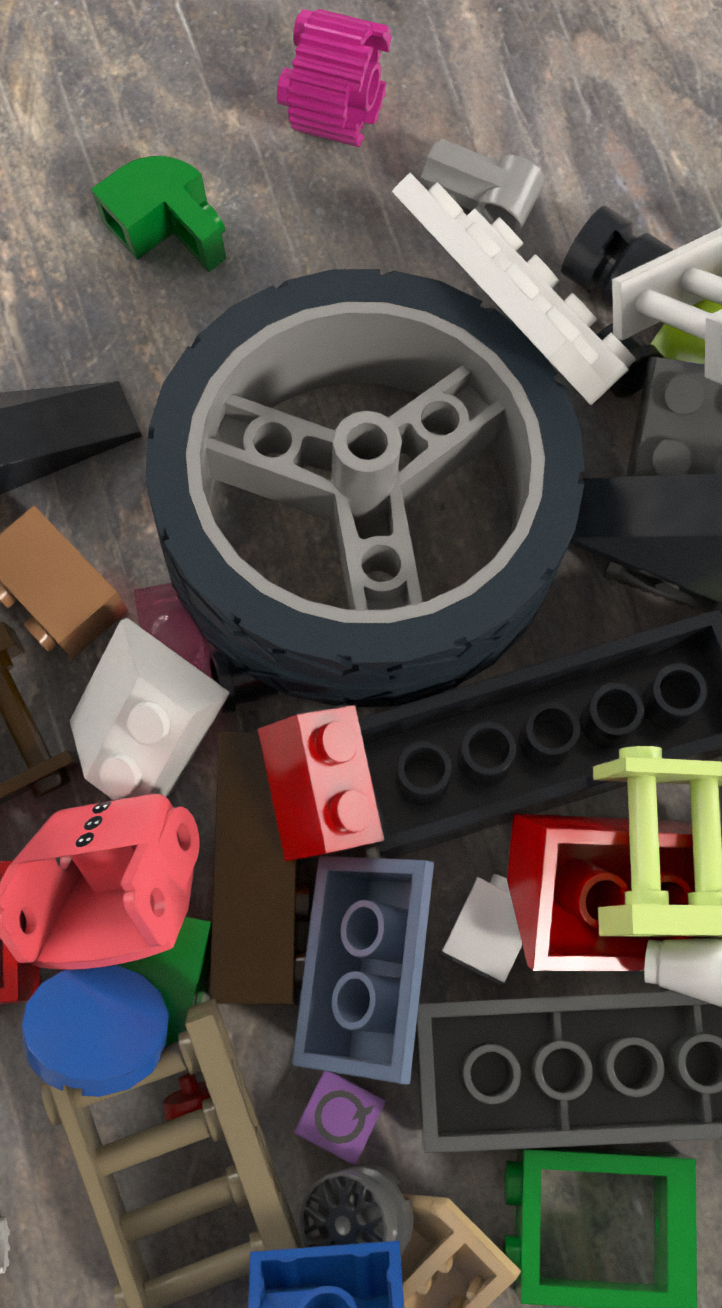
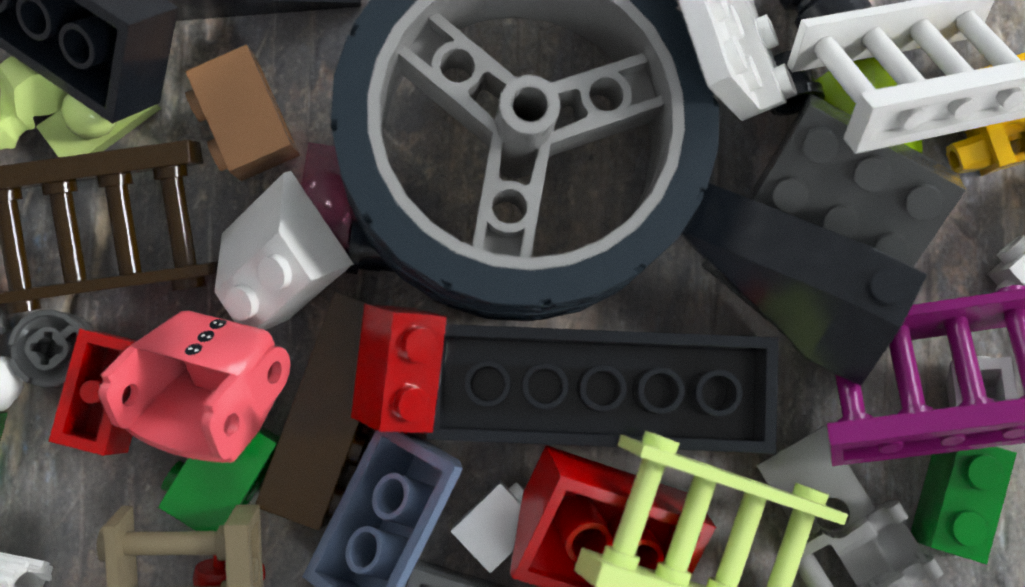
camera: 15 degrees right, 10 degrees up
blue tile [22,965,169,1097] -> none

